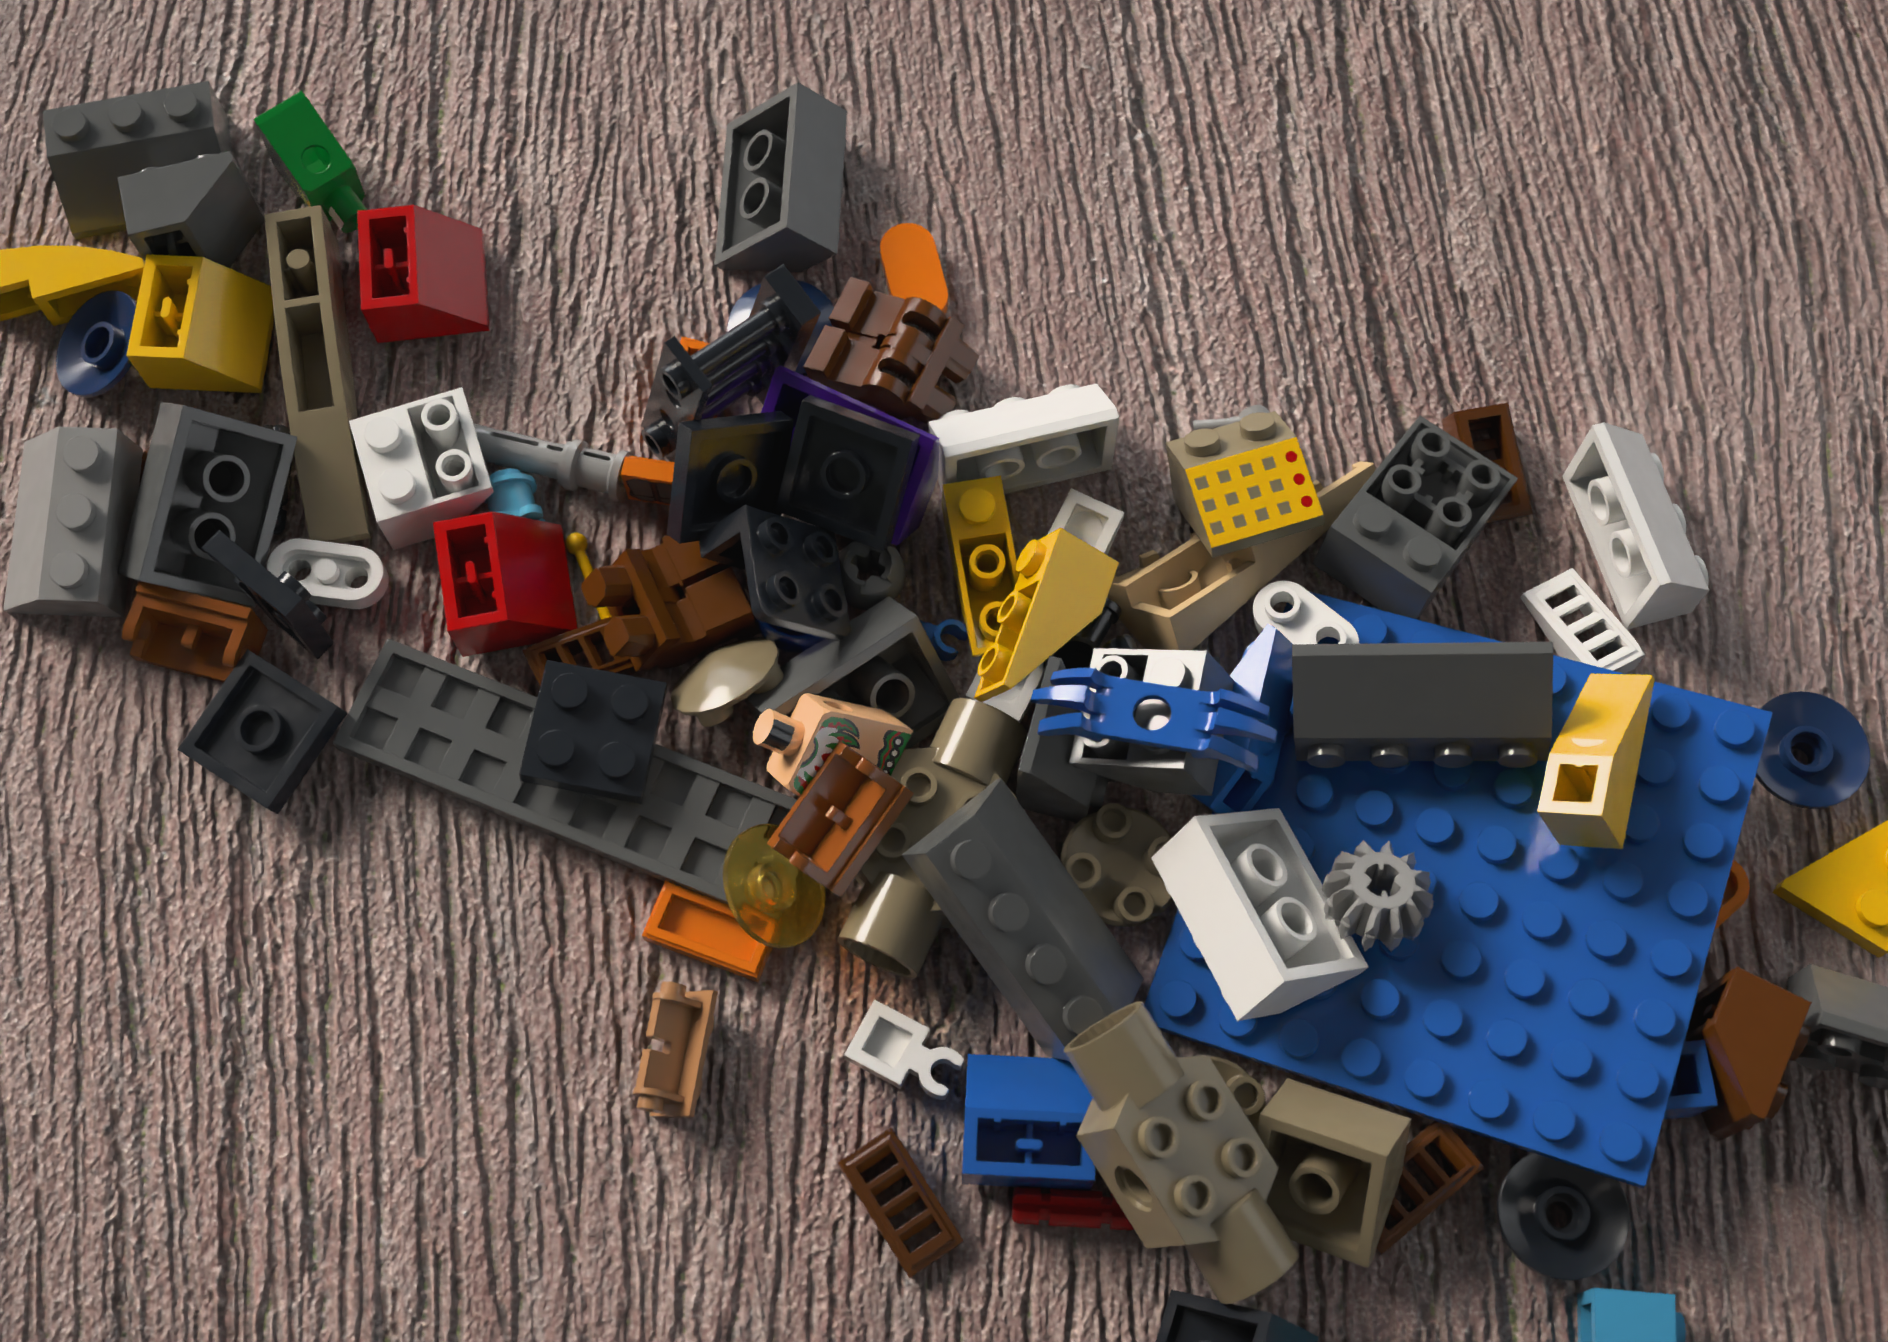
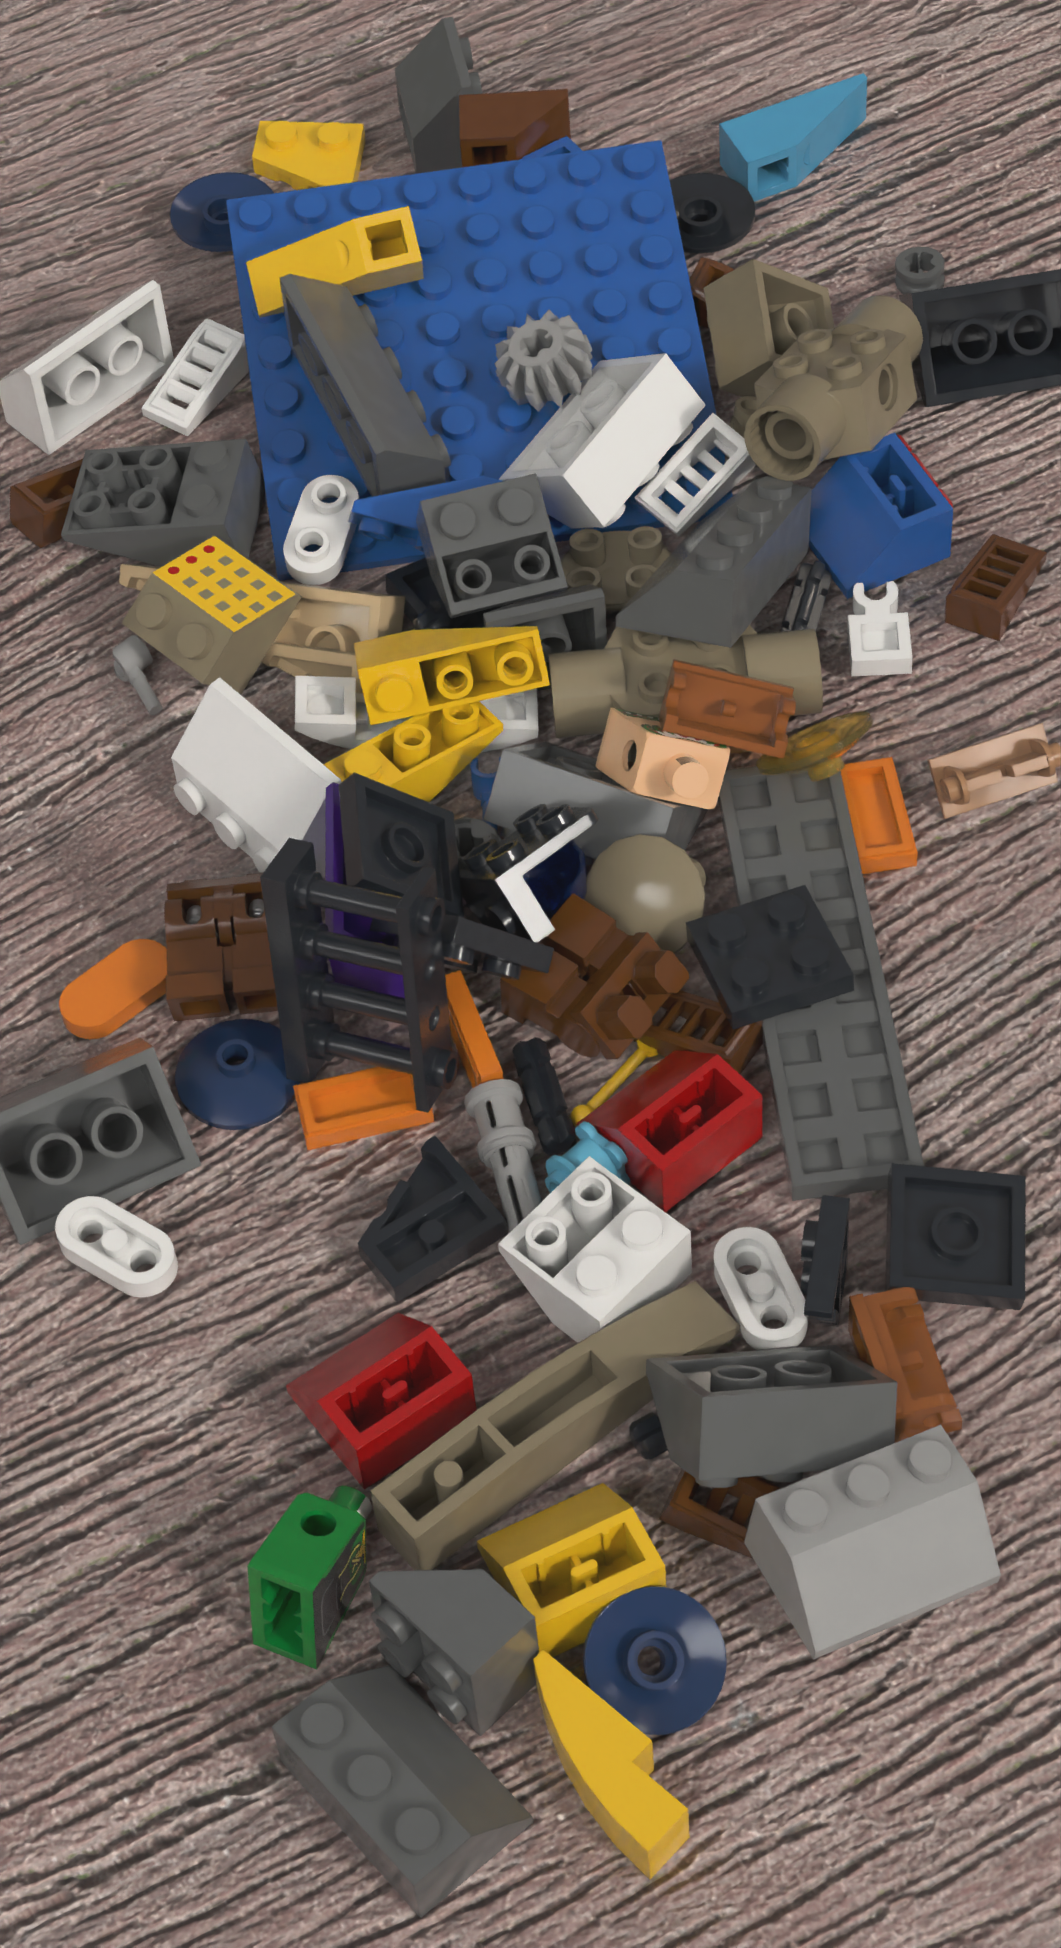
camera: 115 degrees left, 15 degrees down
blue piece [1031,668,1277,772] -> none
none -> white plate [55,1196,178,1297]
none -> black wing [358,1135,508,1303]
none -> black axle [512,1037,577,1156]
none -> white slope [635,413,756,537]
none -> black axle [779,561,832,632]

